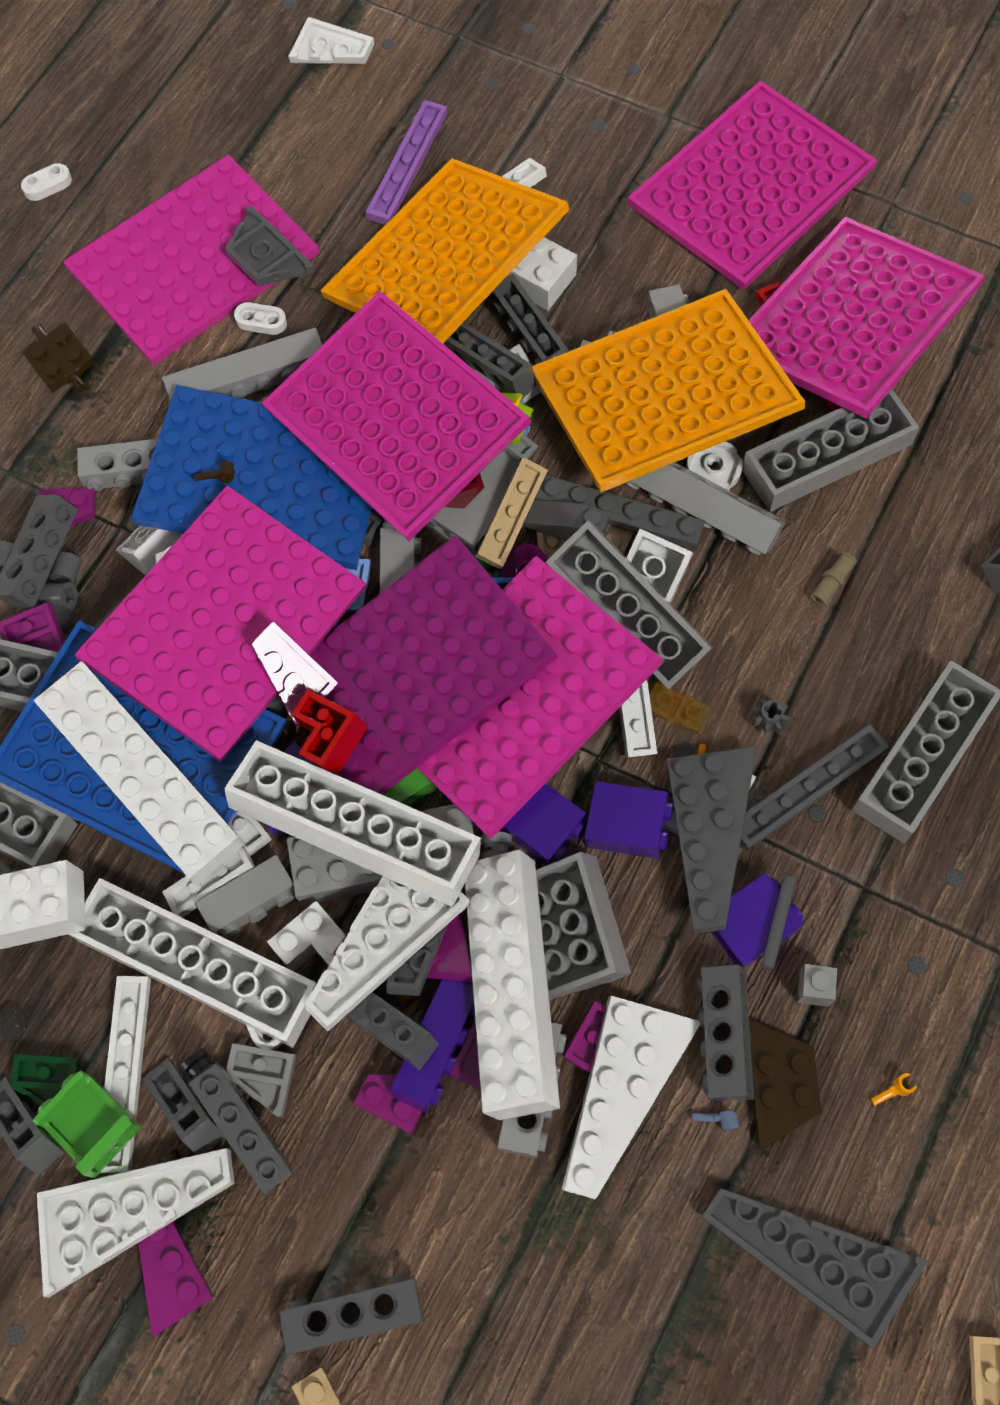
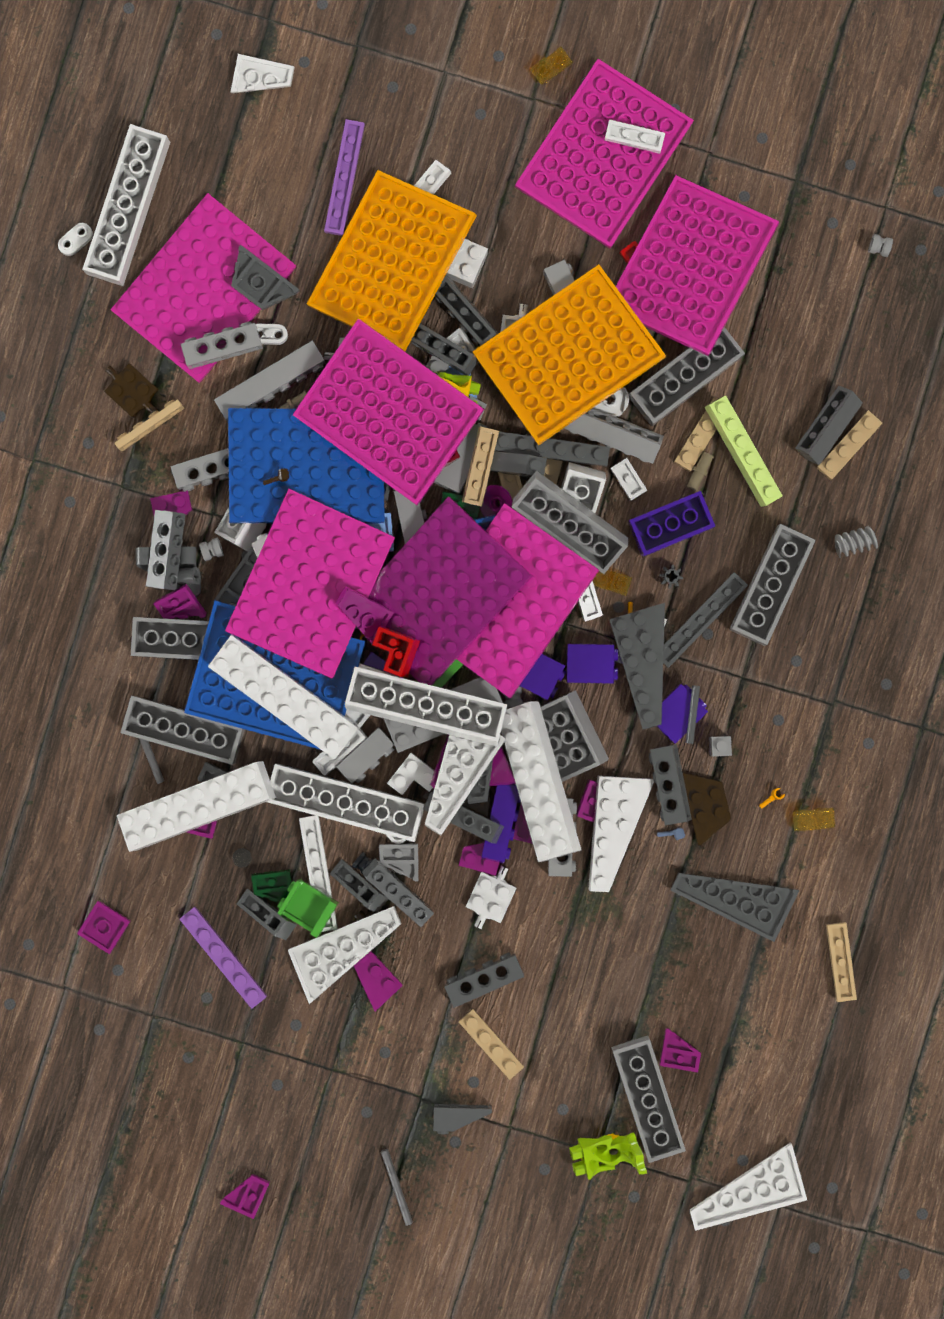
camera: 15 degrees left, 20 degrees up
none -> white brick [82,124,170,286]
none -> tan plate [115,399,185,451]
none -> light grey brick [181,322,263,369]
none -> light grey wheel [199,537,224,561]
none -> white plate [466,866,517,929]
none -> clear yellow slope [530,46,573,85]
none -> white plate [605,120,665,154]
none -> white plate [610,458,647,501]
none -> dark purple brick [628,491,715,558]
none -> tan plate [674,396,718,472]
none -> yellowish green brick [704,396,782,507]
none -> clear yellow slope [793,808,835,831]

